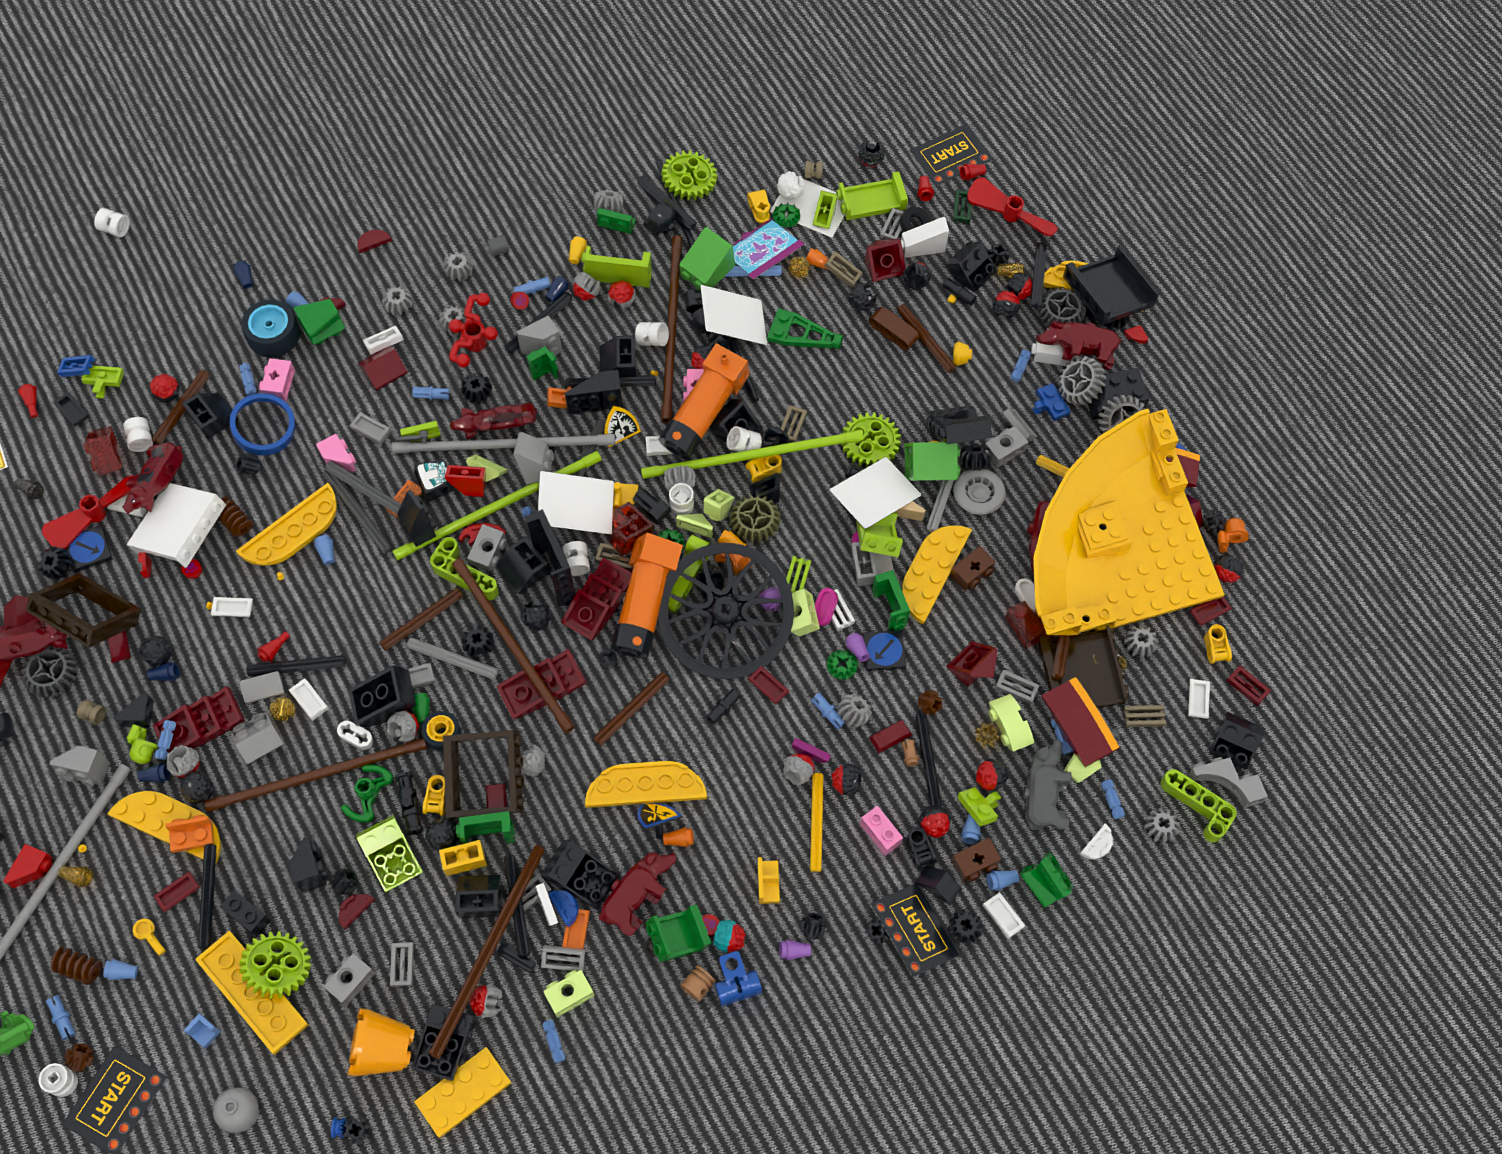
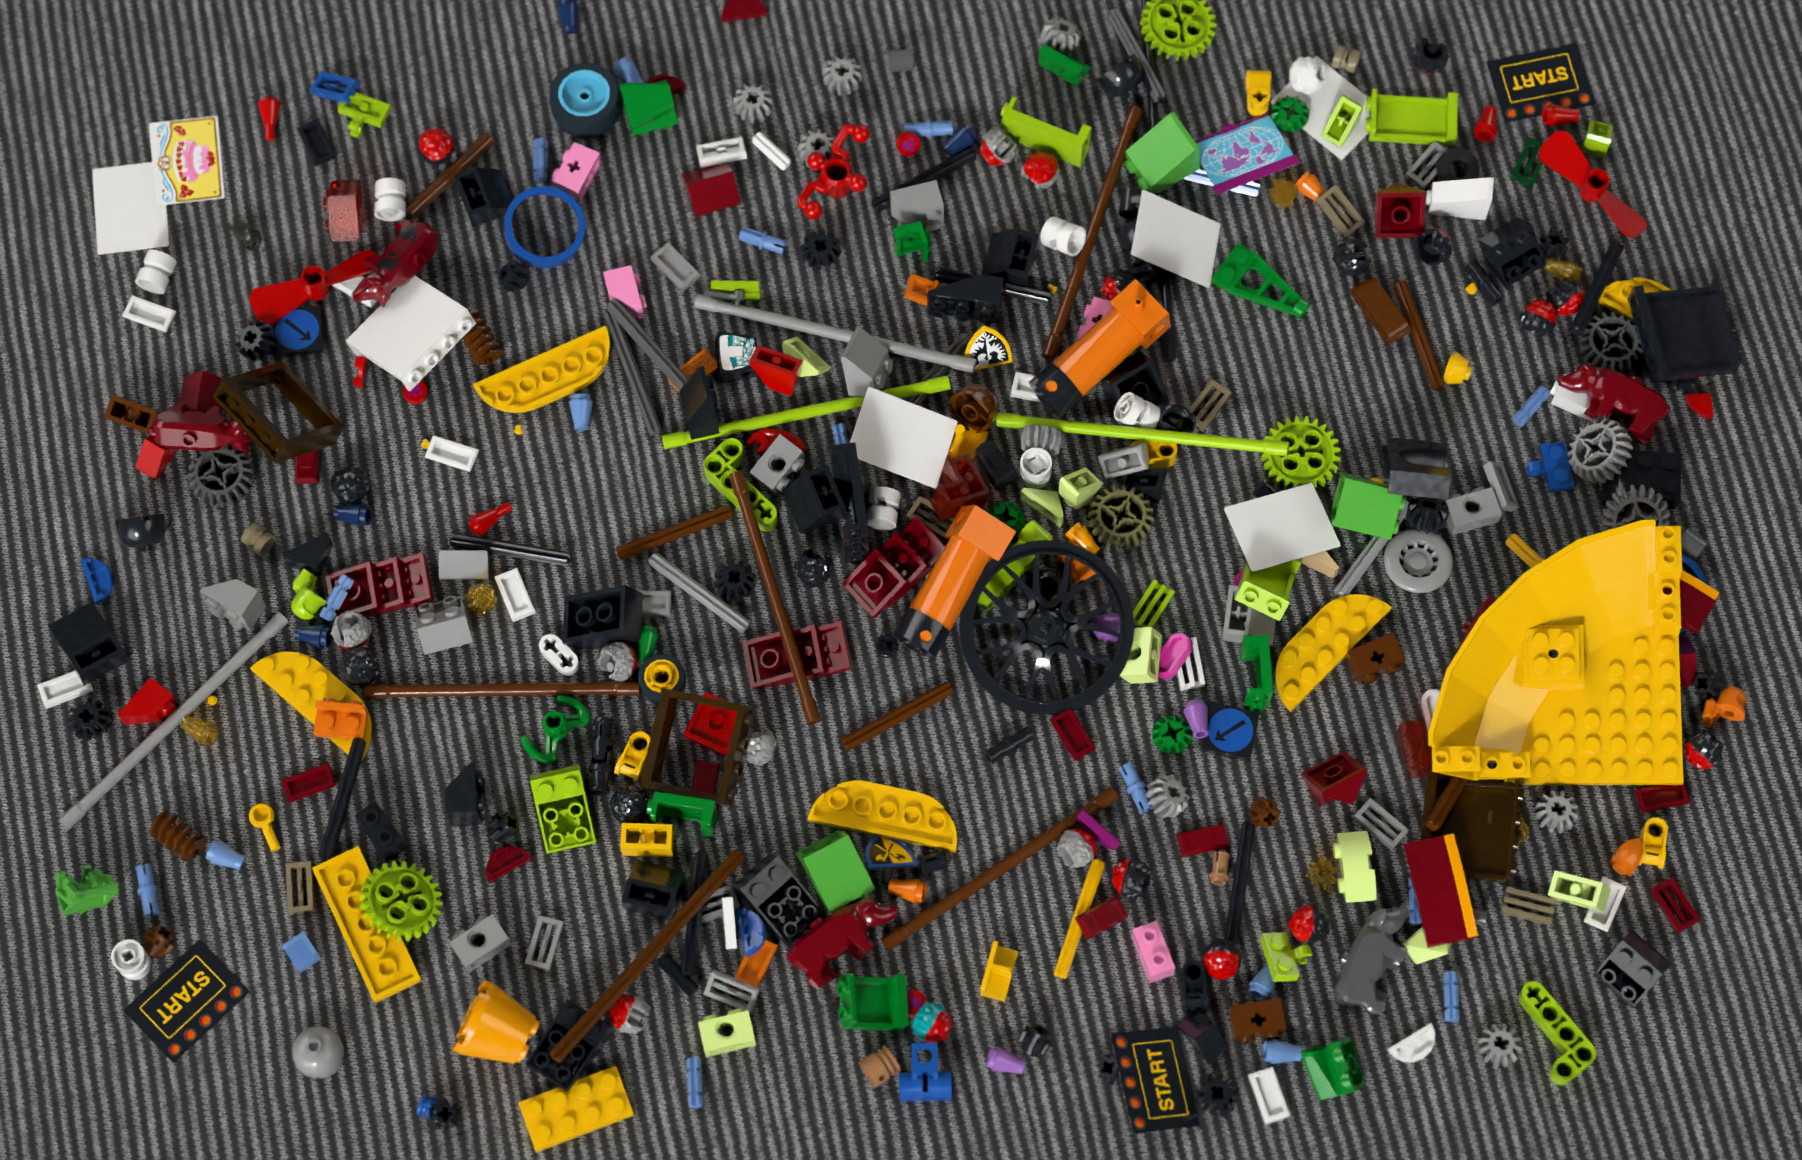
camera: 20 degrees right, 5 degrees up
dark red animal [450,402,537,439] -> none
yellow cone [568,236,587,264] -> none
light grey arch [1188,757,1268,808] -> none
none -> dark tan tile [285,861,315,915]
none -> red tile [683,692,737,757]
none -> white axle [752,132,791,170]
none -> bright green slope [795,830,875,913]
none -> reddish brown piece [880,787,1119,951]
none -> black bush [917,849,948,877]
none -> reddish brown cylinder [949,383,999,433]
none -> dark red tile [1075,895,1129,940]
none -> light grey slope [1098,442,1149,480]
none -> yellowish green brick [1548,871,1611,912]
none -> lime slope [1581,119,1613,159]
none -> orange plate [1609,838,1643,877]

